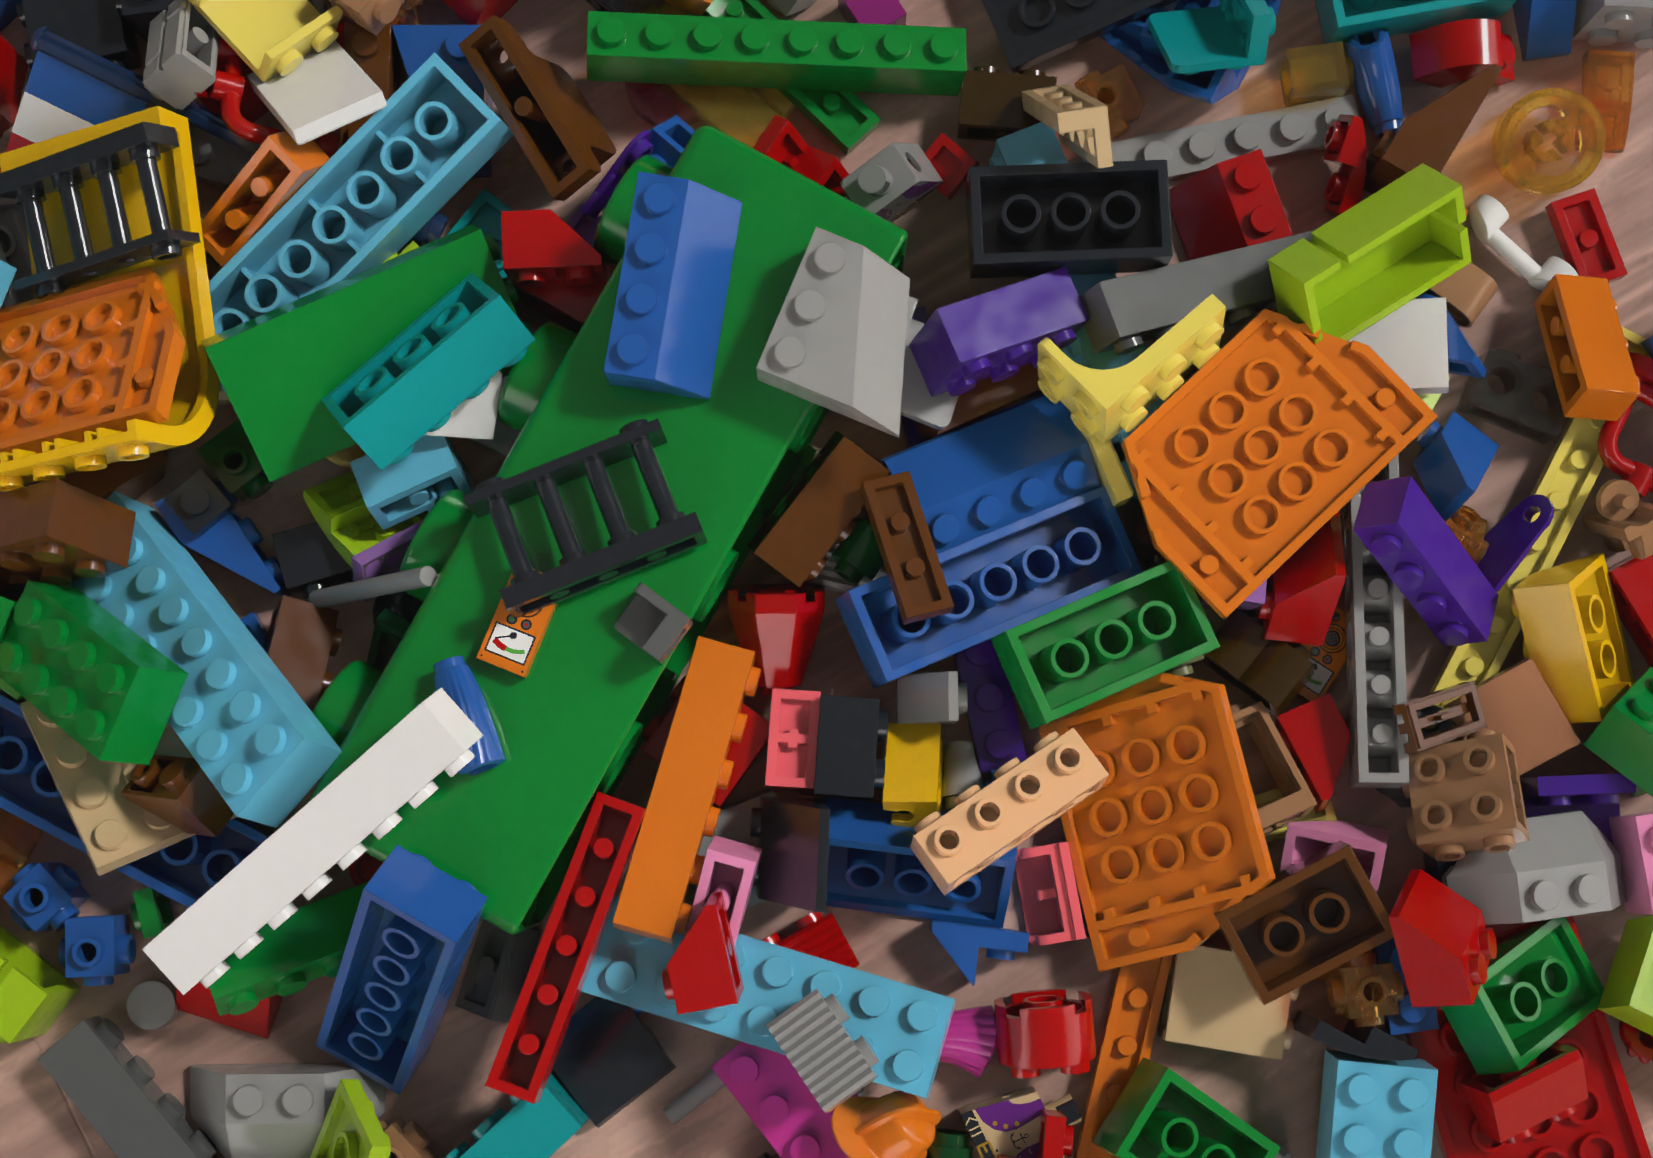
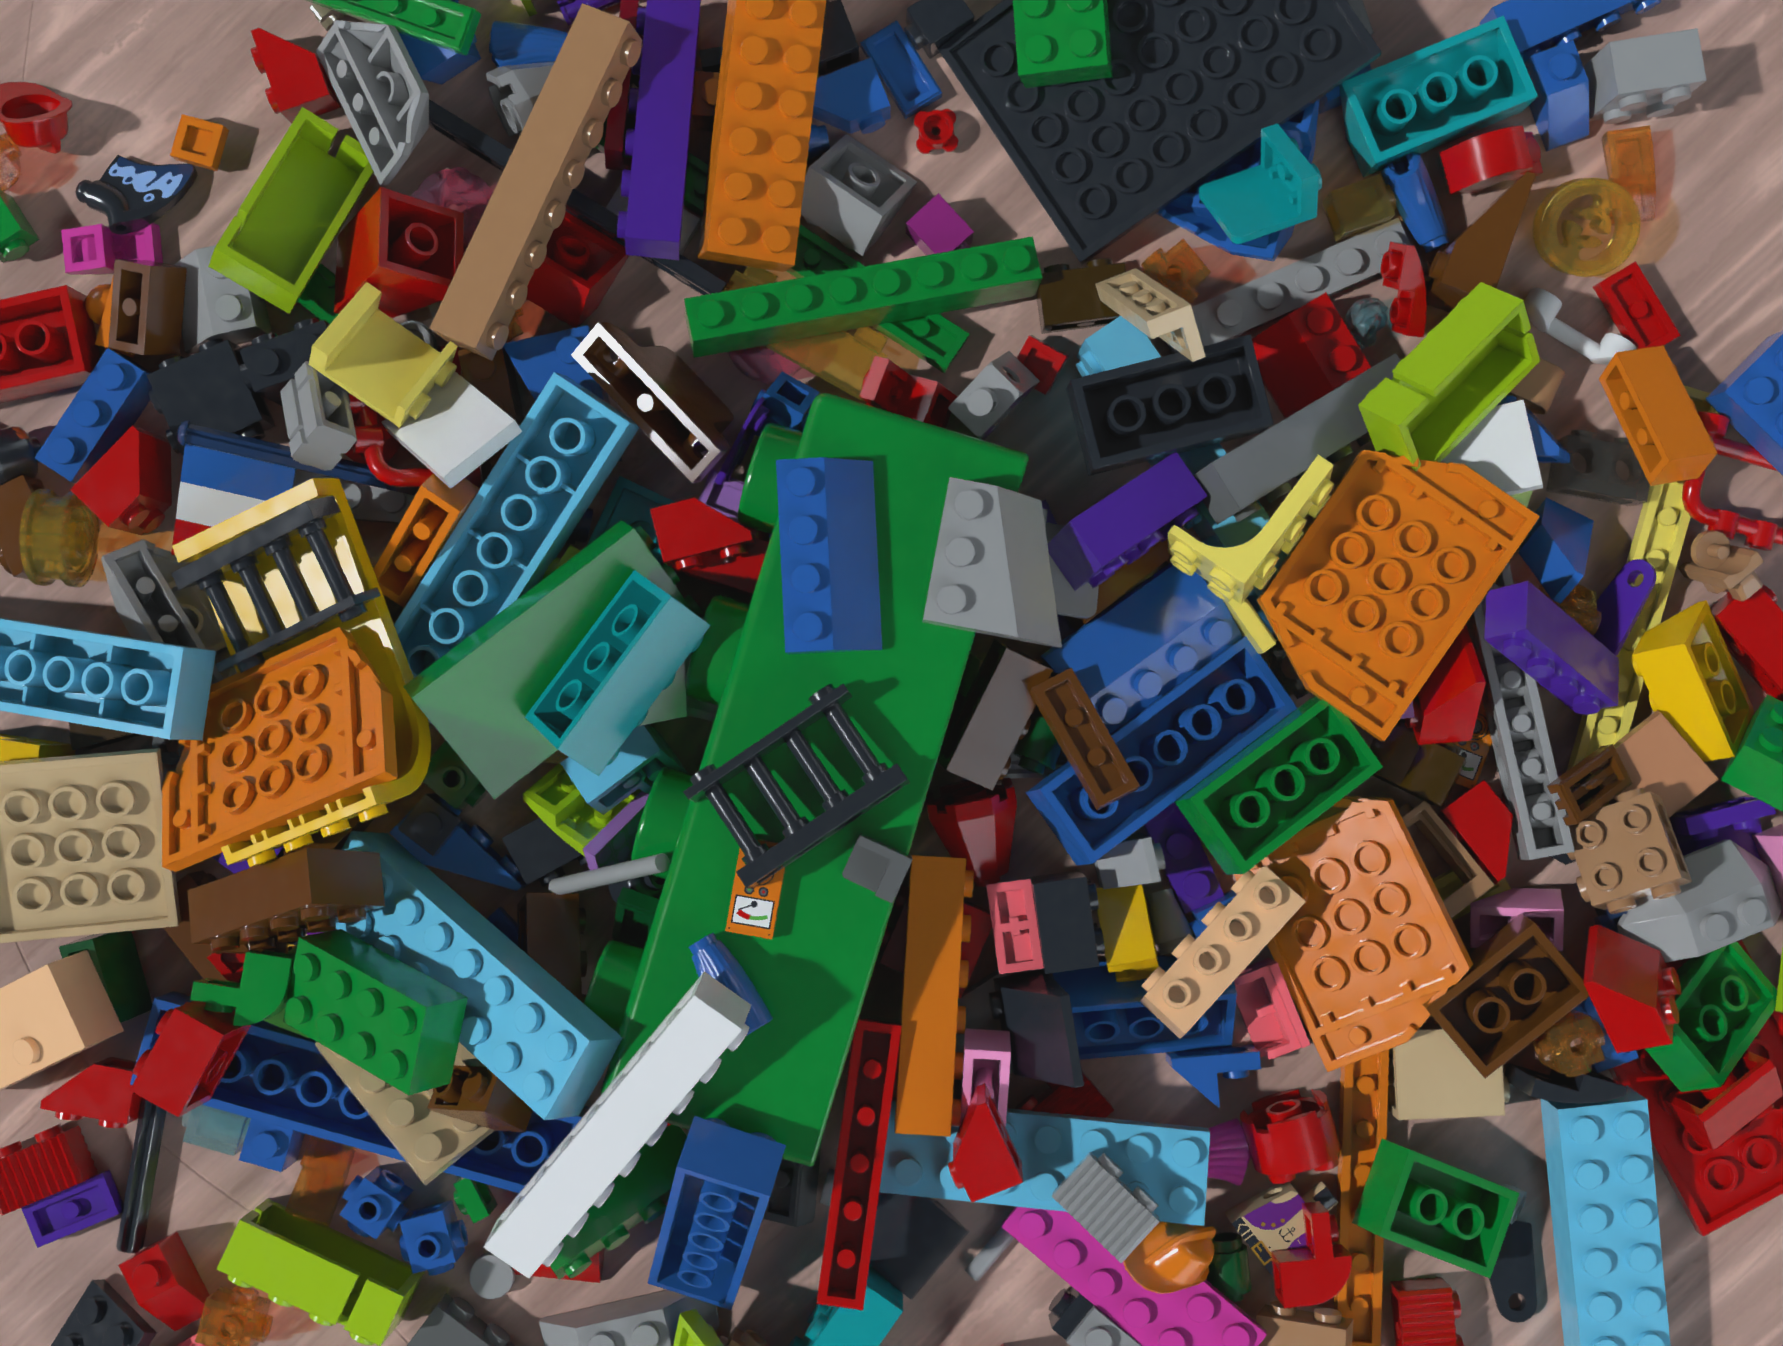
camera: 10 degrees left, 5 degrees up
none -> clear light blue plate [1343,298,1388,350]

